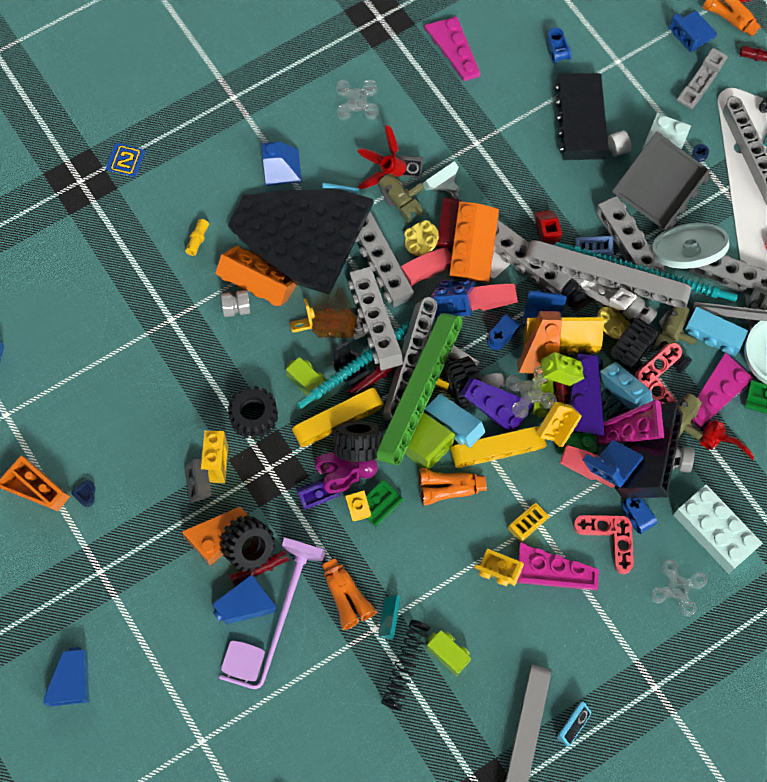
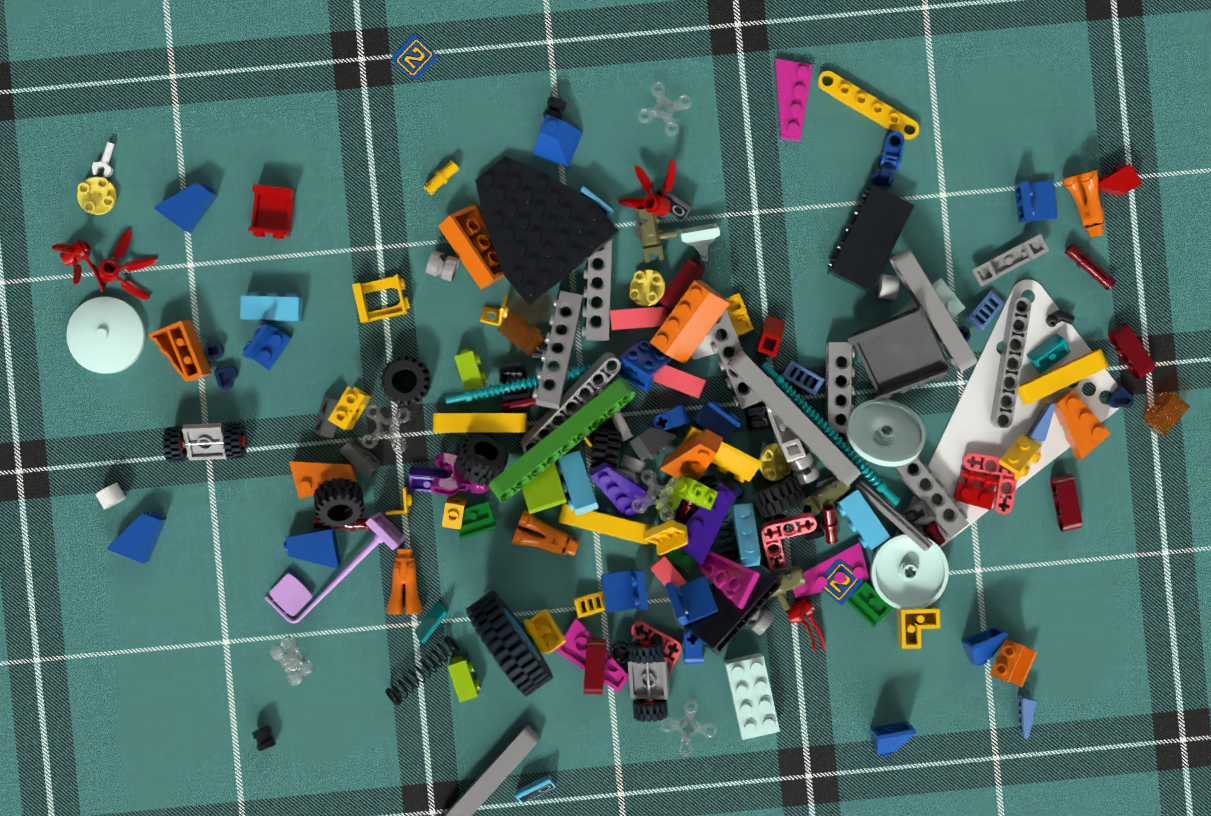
camera: 30 degrees right, 20 degrees up
none -> white piece [96,483,126,510]
none -> plate [162,423,247,462]
none -> dark blue bush [205,342,224,360]
none -> medium azure brick [240,292,303,321]
none -> blue bracket [242,323,292,370]
none -> red panel [248,184,295,240]
none -> clear gear [270,635,315,686]
none -> dark grey slope [340,437,382,478]
none -> yellow panel [352,274,410,323]
none -> clear gear [362,404,411,453]
none -> yellow bracket [385,486,412,515]
none -> black wheel [466,590,553,697]
none -> black wheel [543,97,567,120]
none -> dark red beam [583,638,606,695]
none -> blue bracket [601,569,648,613]
none -> black wheel [611,641,629,663]
none -> plate [628,638,670,722]
none -> dark grey slope [629,427,676,461]
none -> yellow slope [725,293,754,337]
none -> yellow plate [817,71,919,140]
none -> sticker [821,559,863,605]
none -> dark red pin [822,505,838,544]
none -> dark blue tile [870,164,894,187]
none -> light grey beam [890,249,977,373]
none -> medium blue slope [965,291,1005,332]

